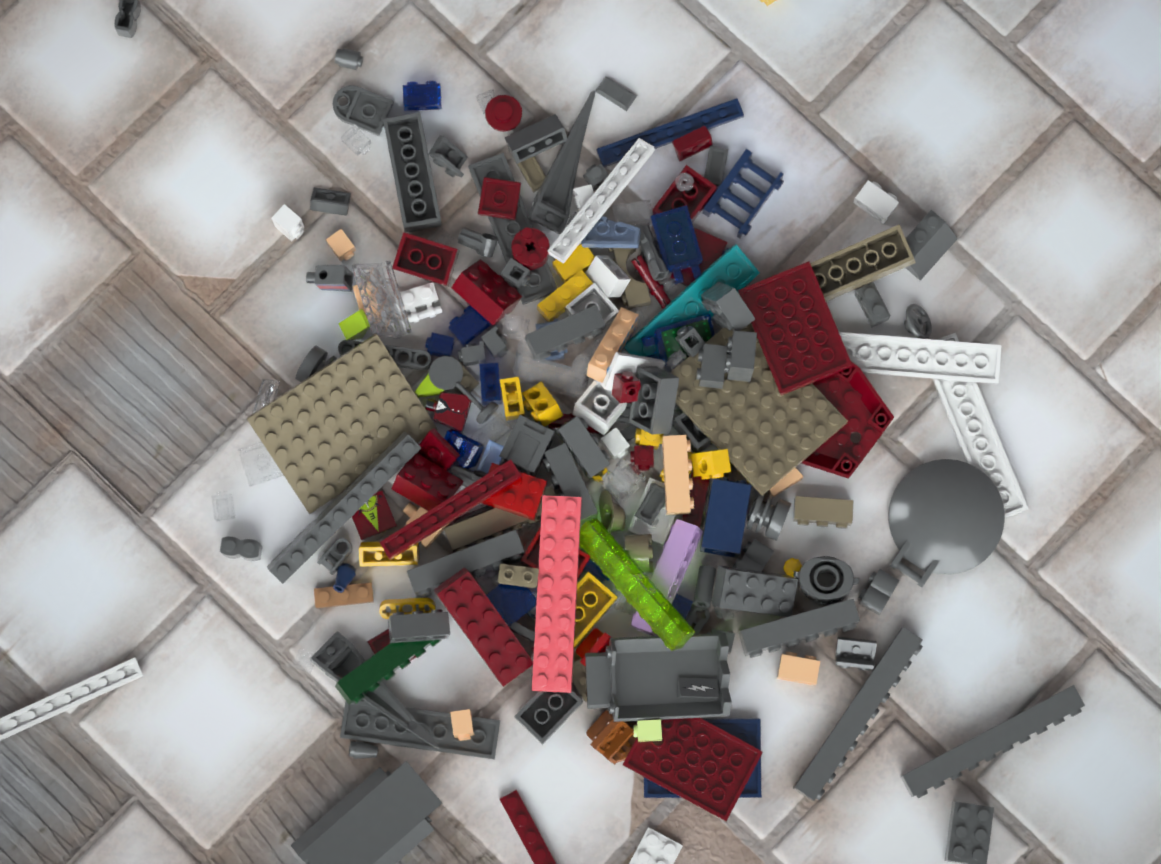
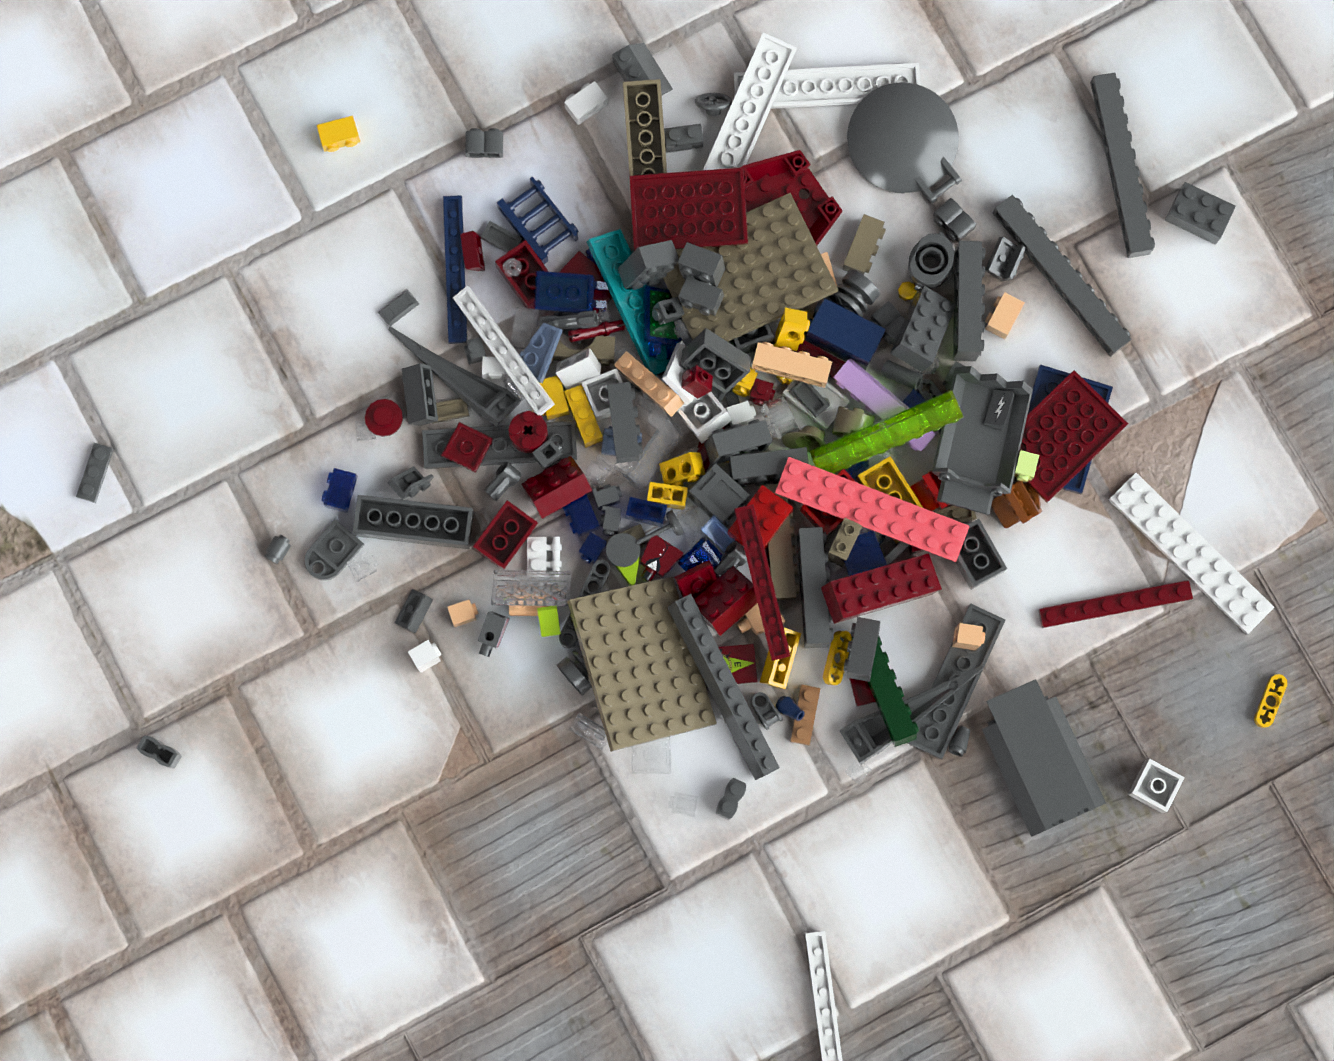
camera: 75 degrees left, 0 degrees up
none -> dark grey brick [465,128,503,158]

